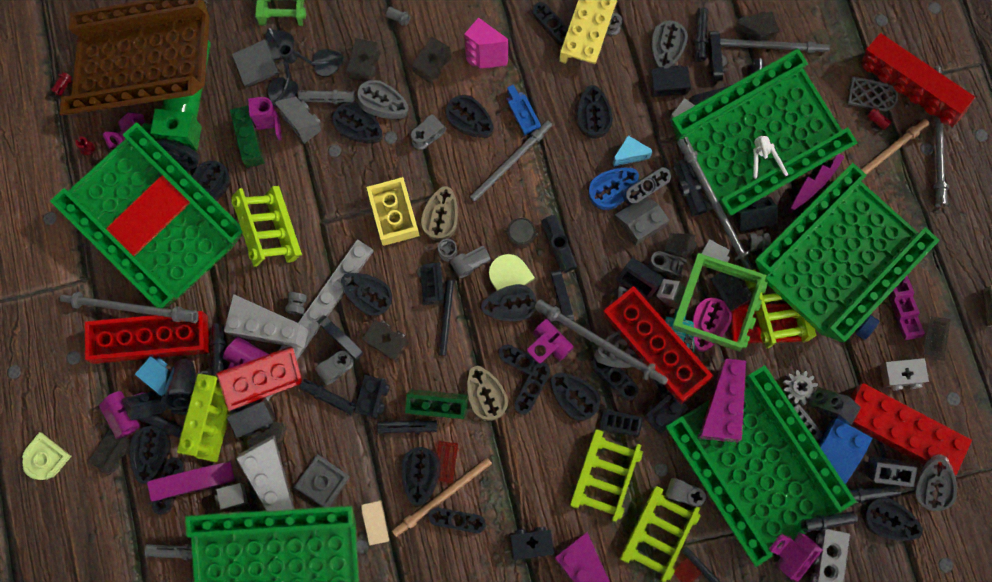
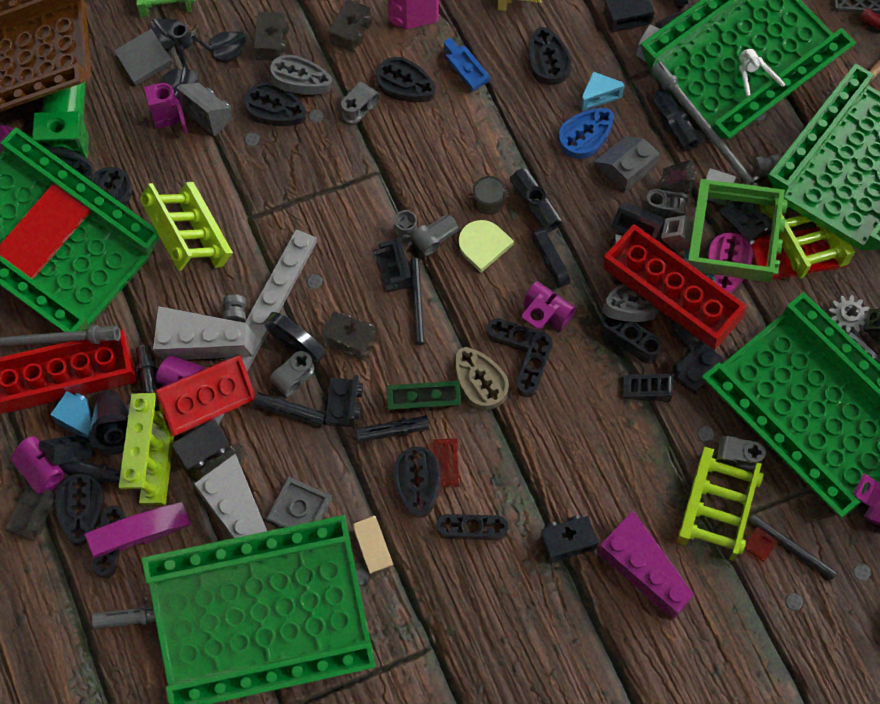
camera: 10 degrees left, 10 degrees down
light grey brick [215,483,248,510] -> none
dark green brick [230,105,265,168] -> none
dark grey pin [298,89,355,104] -> none
black piece [341,273,392,316] -> none
light yellow brick [367,177,419,246] -> none
medium nougat bar [392,458,492,537] -> none
dark tan piece [421,186,458,241] -> none
dark grey bar [470,120,552,202] -> none
black piece [480,284,537,321] -> none
dark grey bar [535,299,668,384] -> none
black piece [551,373,600,421] -> none
lime fence [570,429,643,522] -> none
black beam [622,168,671,204] -> none
magenta wedge [697,359,746,443] -> none
black hinge [735,197,777,231] -> none
magenta slope [786,154,845,215] -> none

